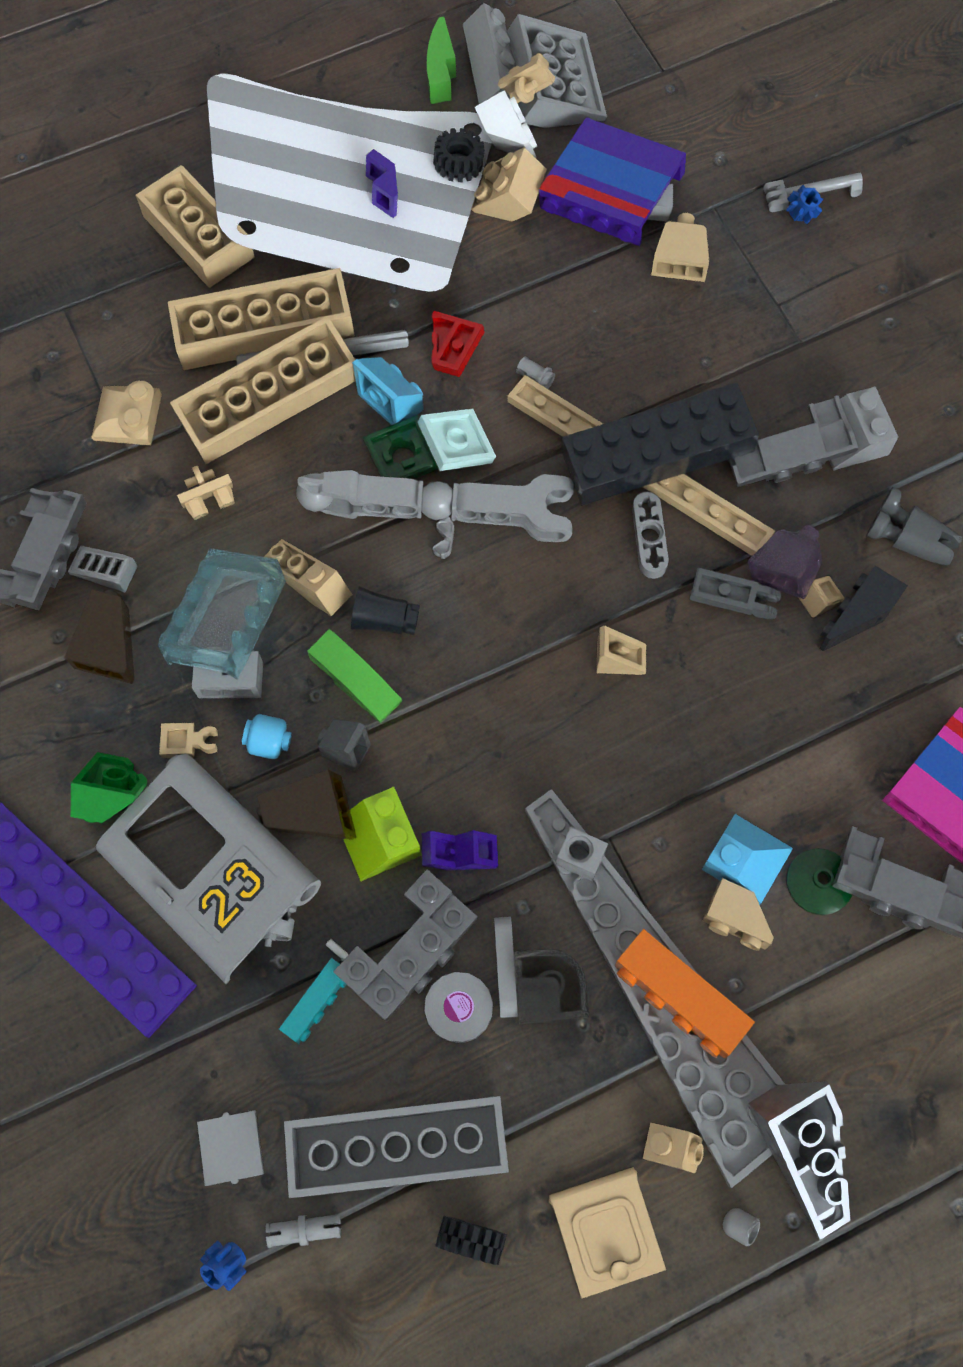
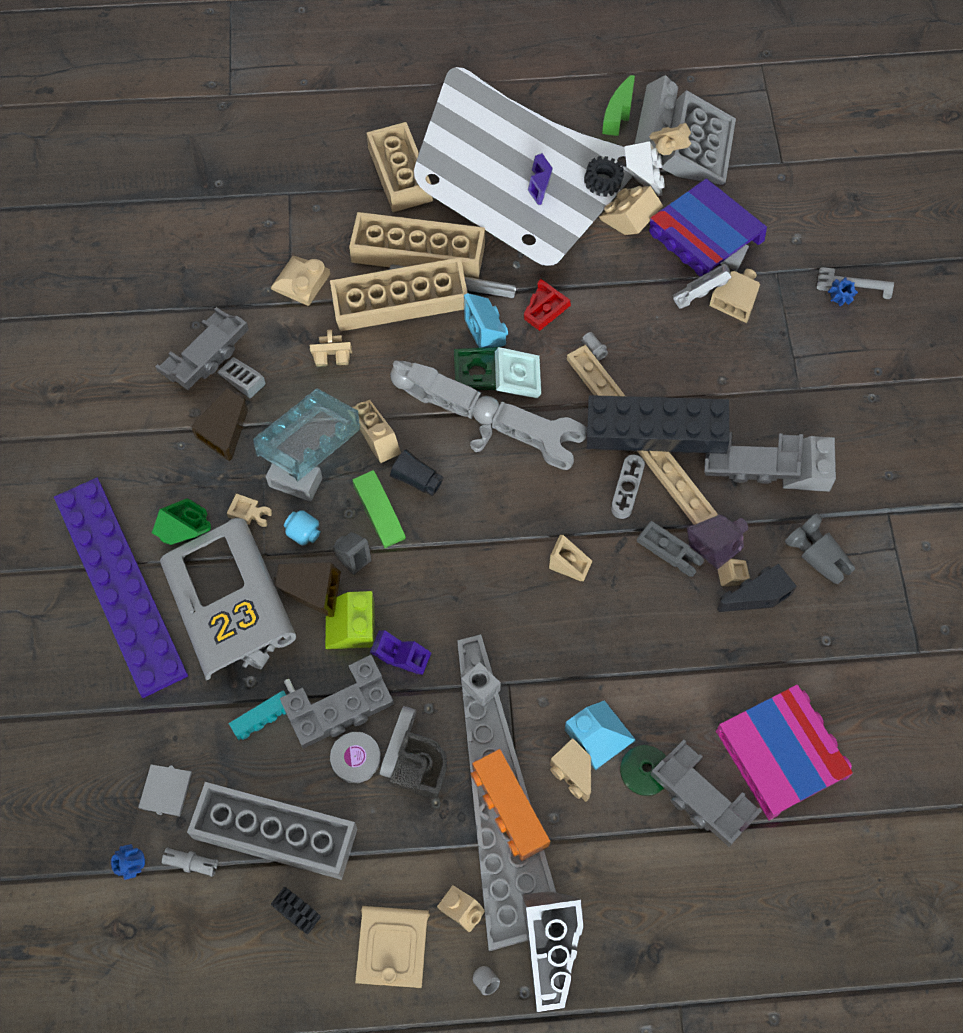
camera: 20 degrees right, 5 degrees down
none -> light grey hinge [673,263,732,309]

